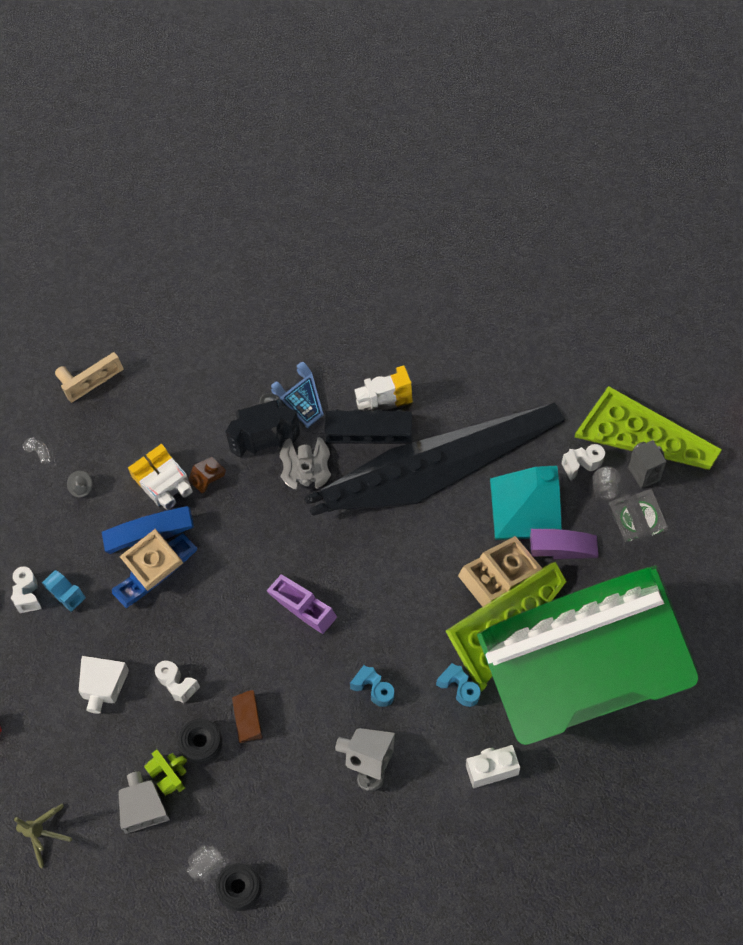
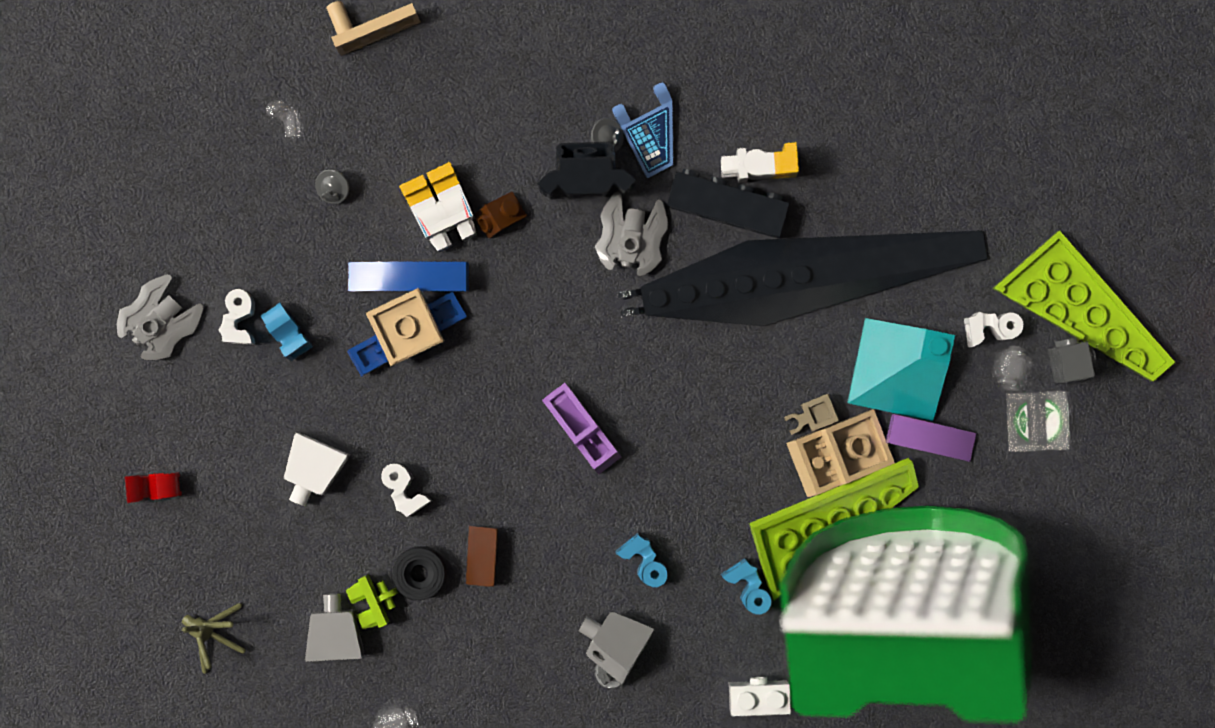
camera: 15 degrees right, 25 degrees up
none -> dark tan plate [784,393,840,435]

